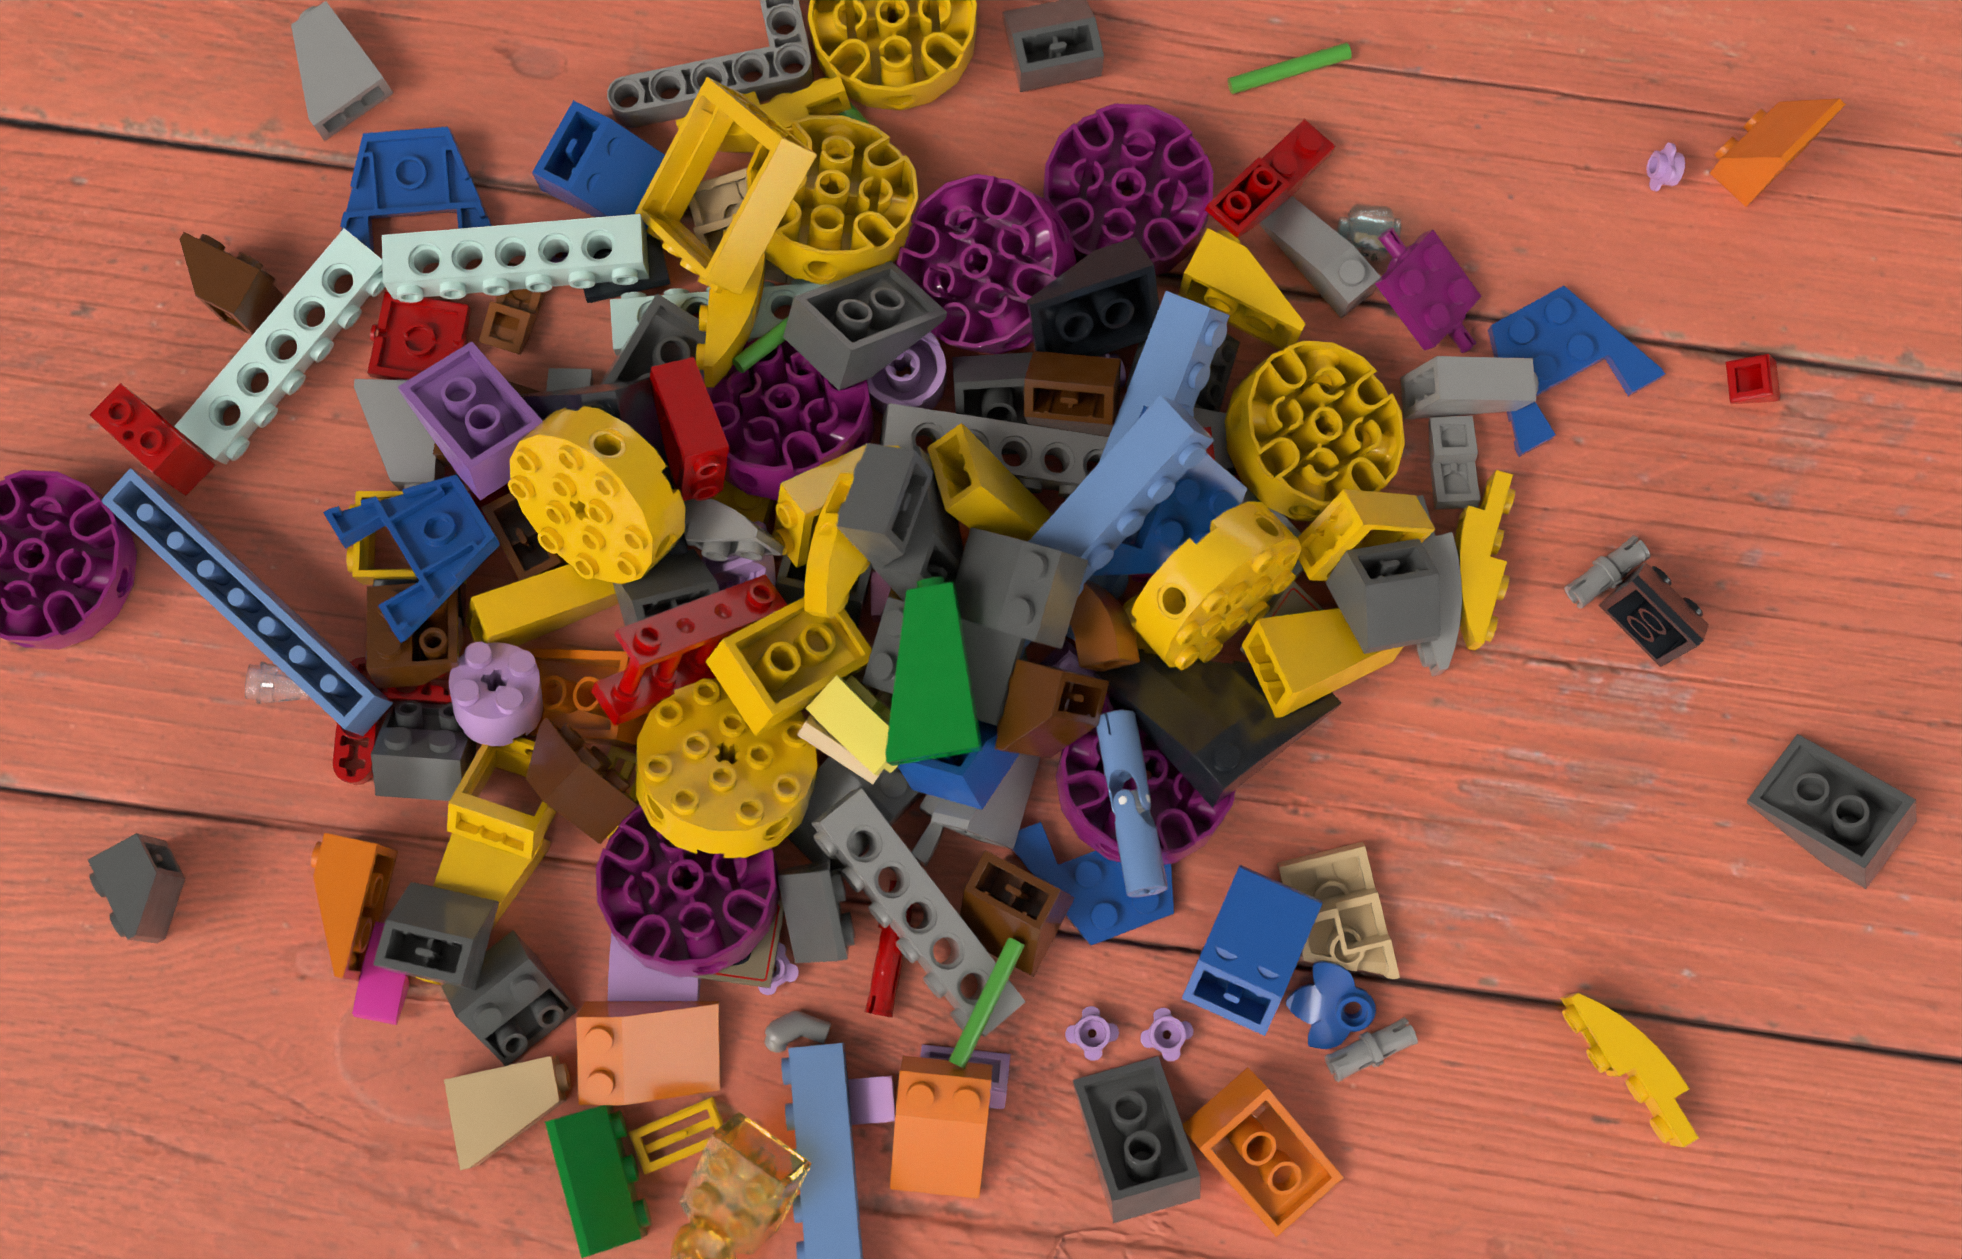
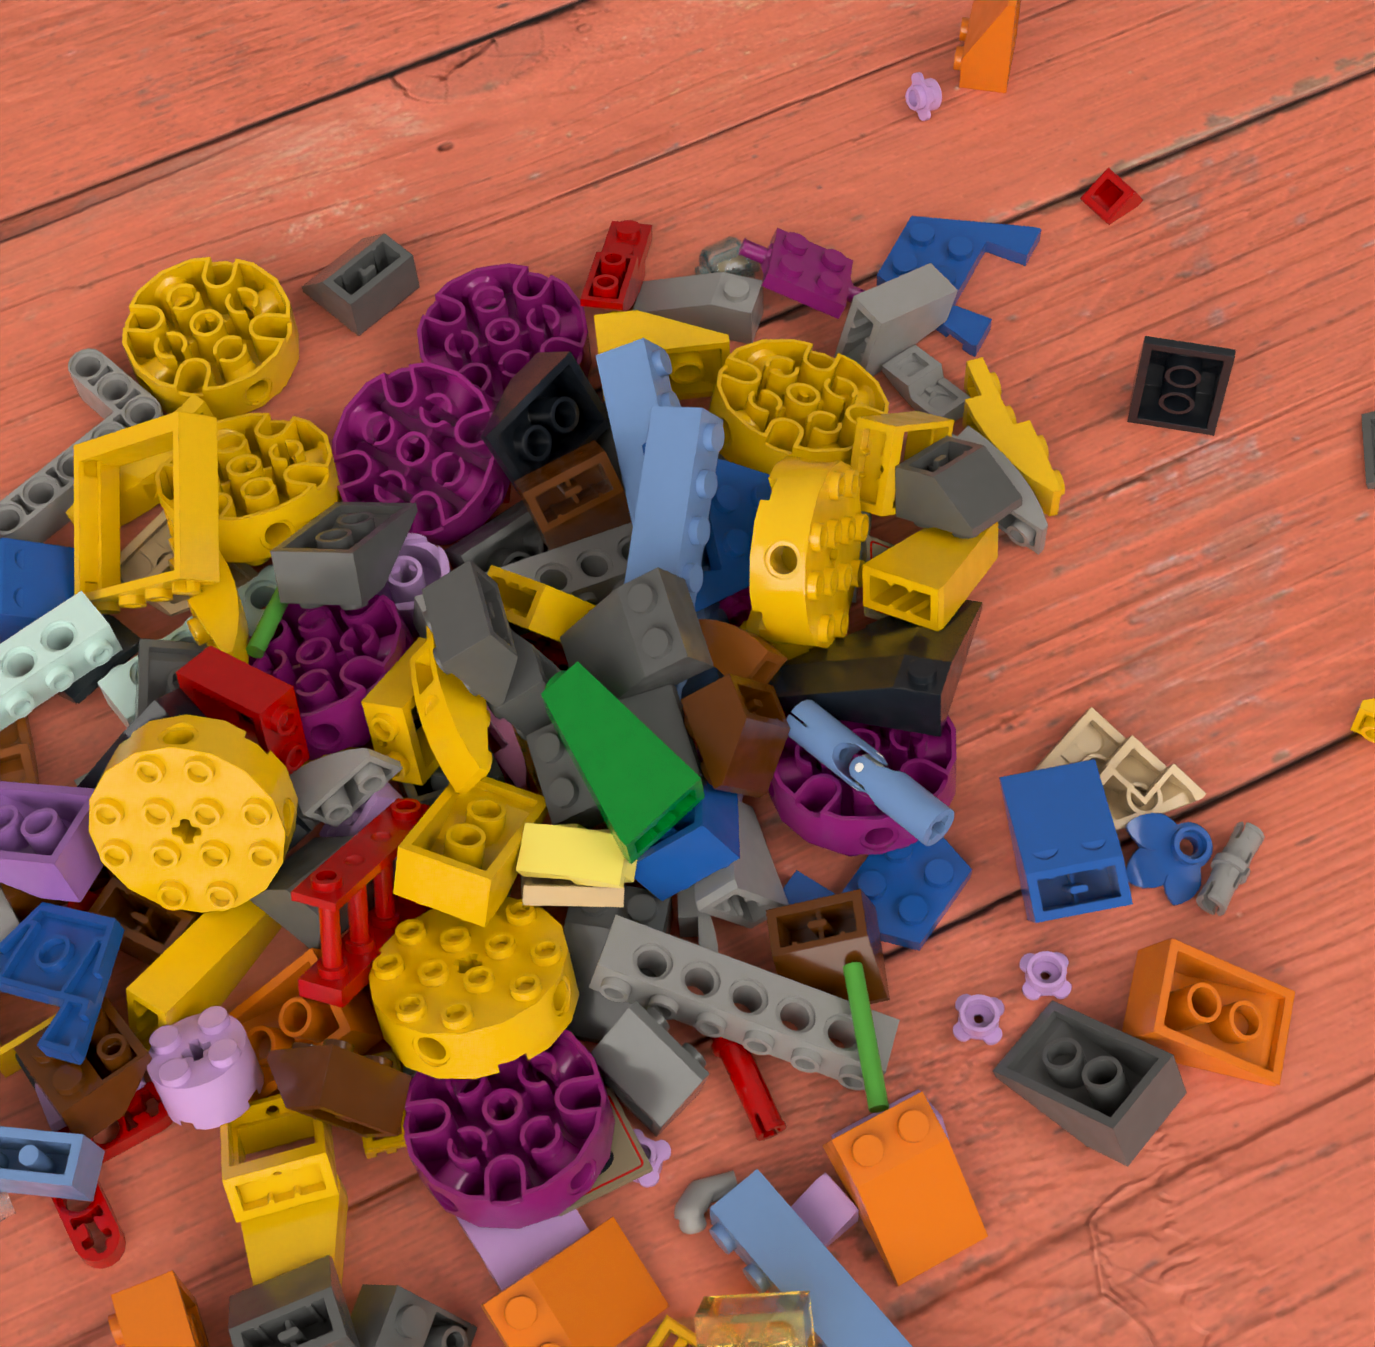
camera: 30 degrees left, 20 degrees down
dark grey slope [371,700,477,801] -> none
bright green bar [1227,42,1352,94] -> none
light grey pin [1564,535,1650,609] -> none

